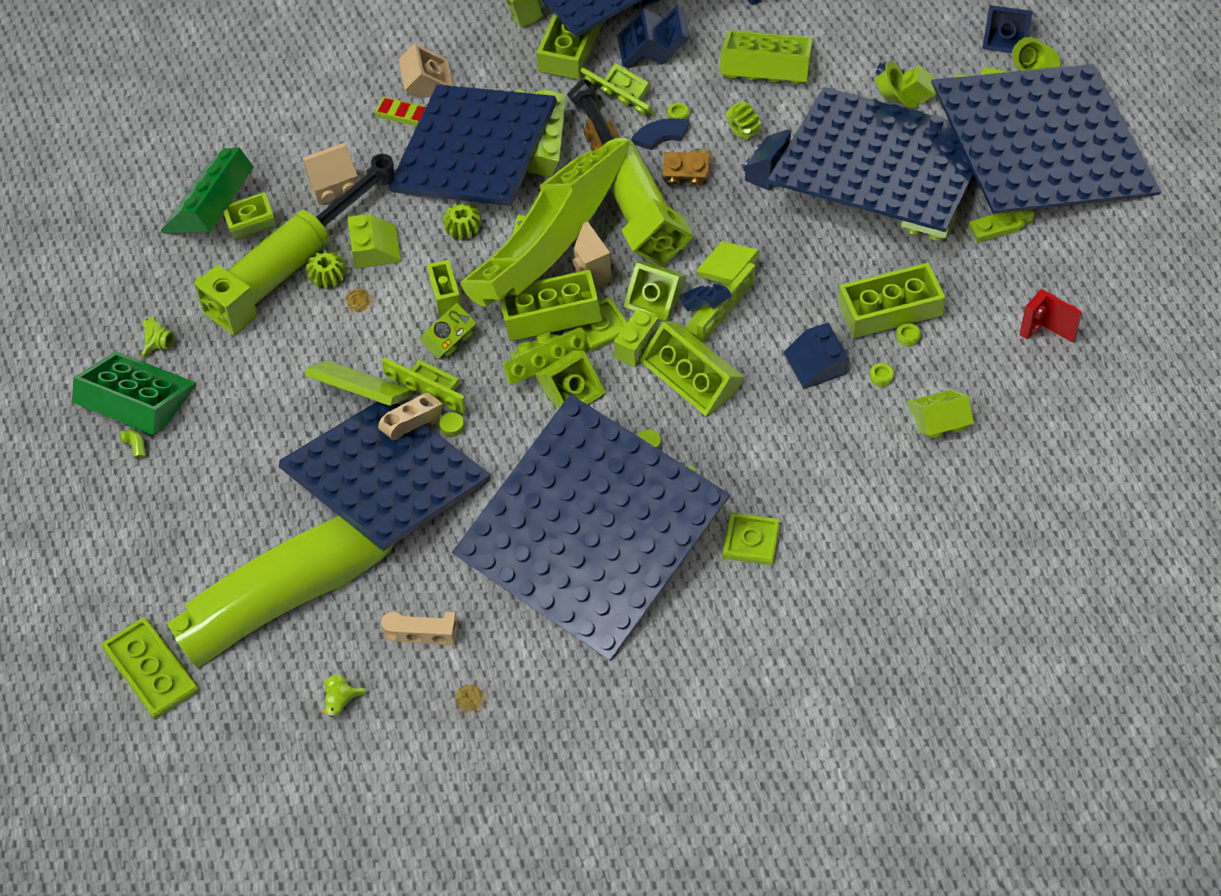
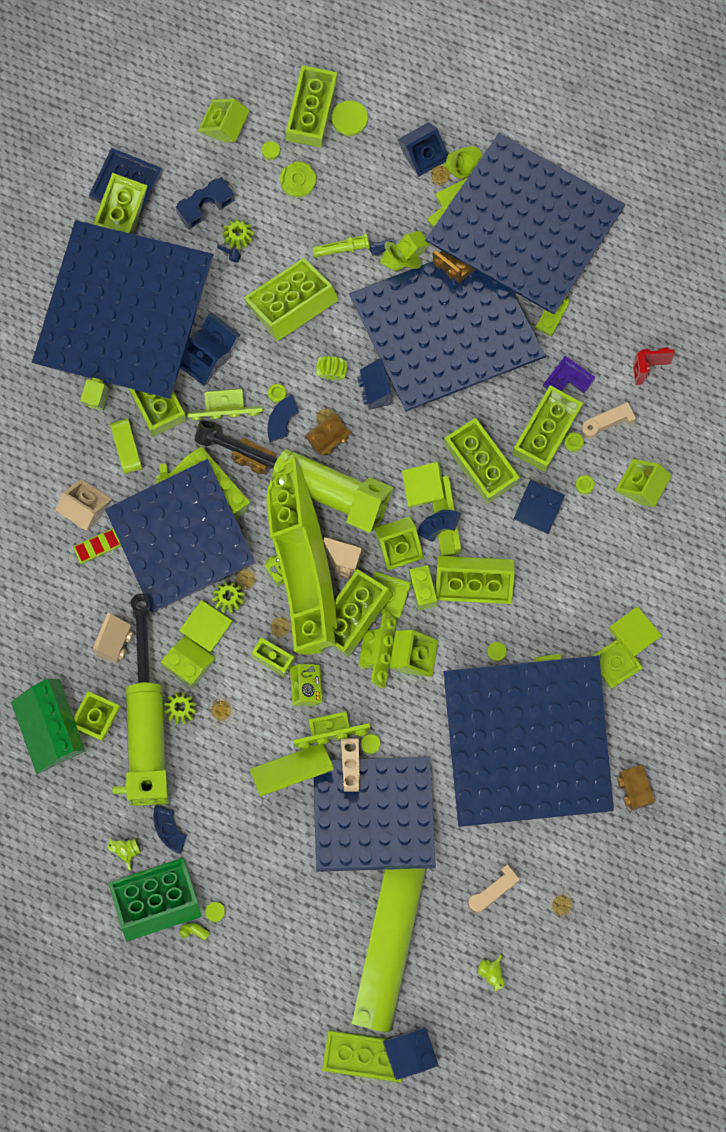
camera: 50 degrees left, 20 degrees up
none -> lime beam [109,418,142,474]
none -> dark blue tile [153,805,187,855]
none -> lime tile [179,600,233,653]
none -> lime tile [205,902,225,923]
none -> clear yellow tile [236,570,255,590]
none -> lime pin [312,233,370,258]
none -> dark blue slope [382,1027,439,1080]
none -> clear yellow tile [431,166,450,185]
none -> pearl gold bracket [432,250,475,283]
none -> lime brick [443,417,520,504]
none -> dark purple plate [543,356,596,393]
none -> tan leg [581,402,636,439]
none -> lime tile [608,606,662,659]
none -> pearl gold brick [617,764,655,811]

